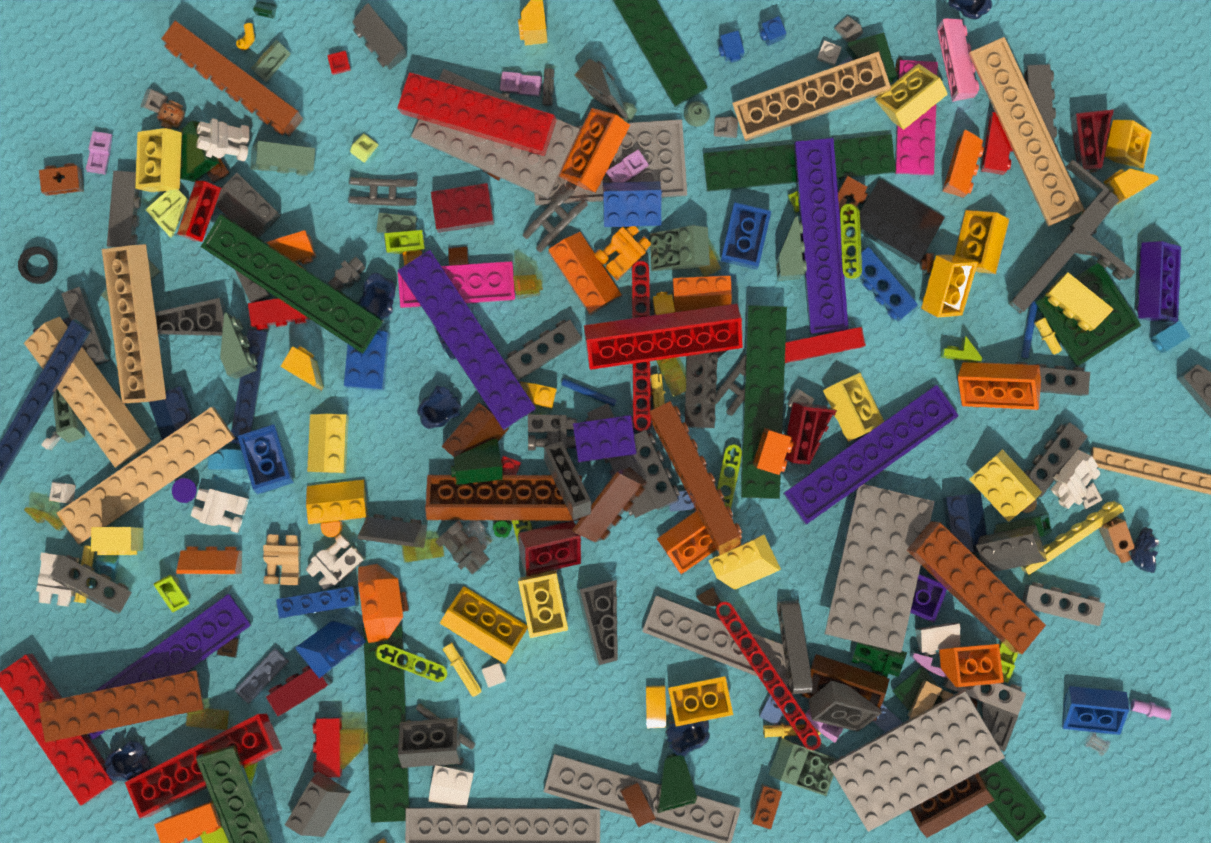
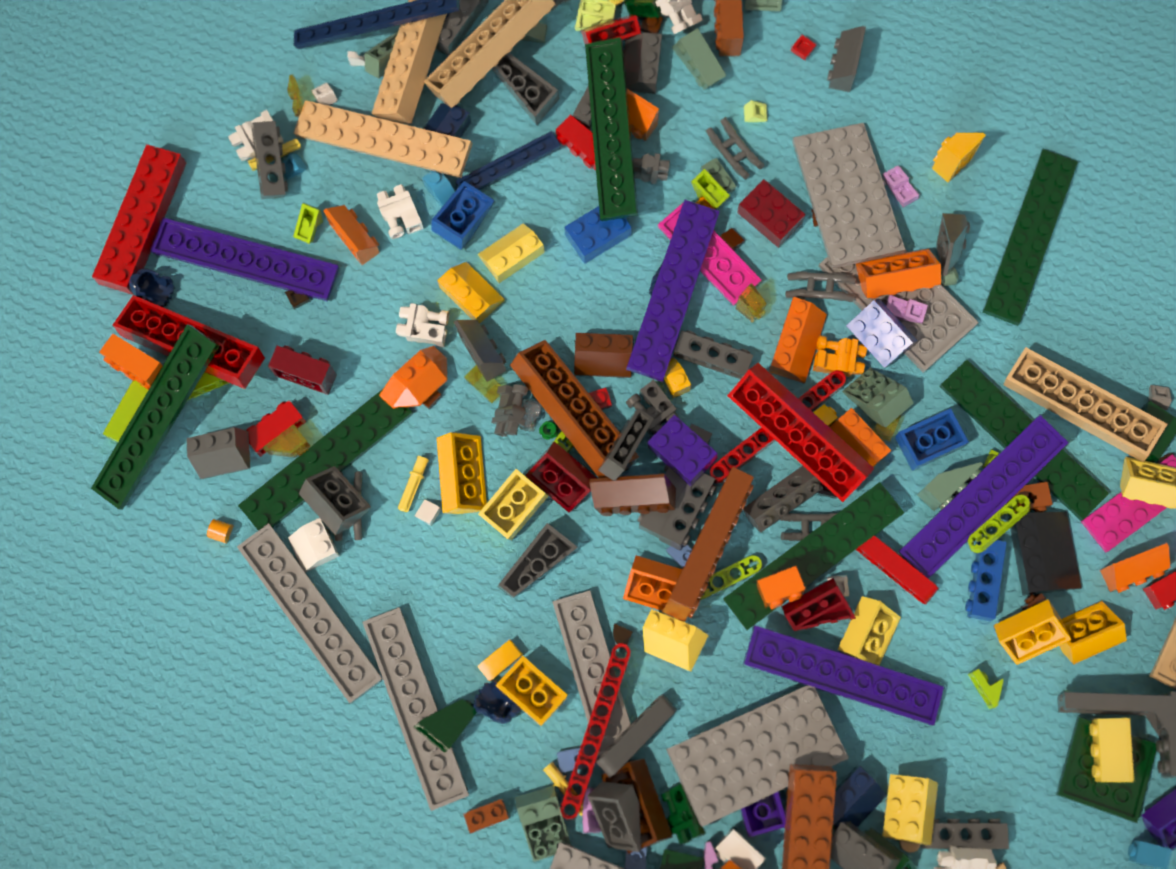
camera: 60 degrees right, 10 degrees down
dark orange brick [38,671,205,742] -> none
light yellow brick [91,527,143,555] -> none
dark purple piece [172,478,197,503] -> none
clear yellow slope [186,708,229,730] -> none
sand green slope [220,313,258,379] -> none
sand blue tile [235,648,289,704] -> none
tan hips [263,534,301,585] -> none
blue brick [276,586,358,619] -> none
yellow slope [280,346,324,391] -> none
blue slope [295,621,366,679] -> none
light orange brick [321,521,343,537] -> none
dark blue hair [358,273,395,319] -> none
lime beam [375,644,447,682] -> none
red brick [397,72,557,156] -> none
dark blue hair [417,386,461,429] -> none
dark green slope [450,439,503,485] -> none
dark grey axle [542,68,555,106] -> none
blue bar [561,378,617,407] -> none
reddish brown slope [620,781,656,828] -> none
light yellow axle [650,374,666,409] -> none
clear yellow slope [656,358,686,397] -> none
sand green cone [684,101,710,127] -> none
light grey slope [714,117,738,138] -> none
blue brick [718,31,745,63] -> none
blue brick [759,16,787,46] -> none
white plate [817,40,842,66] -> none
orange slope [958,362,1041,410] -> none
dark grey brick [1016,362,1090,396] -> none
blue bar [1021,301,1037,359] -> none
light yellow axle [1034,317,1062,354] -> none

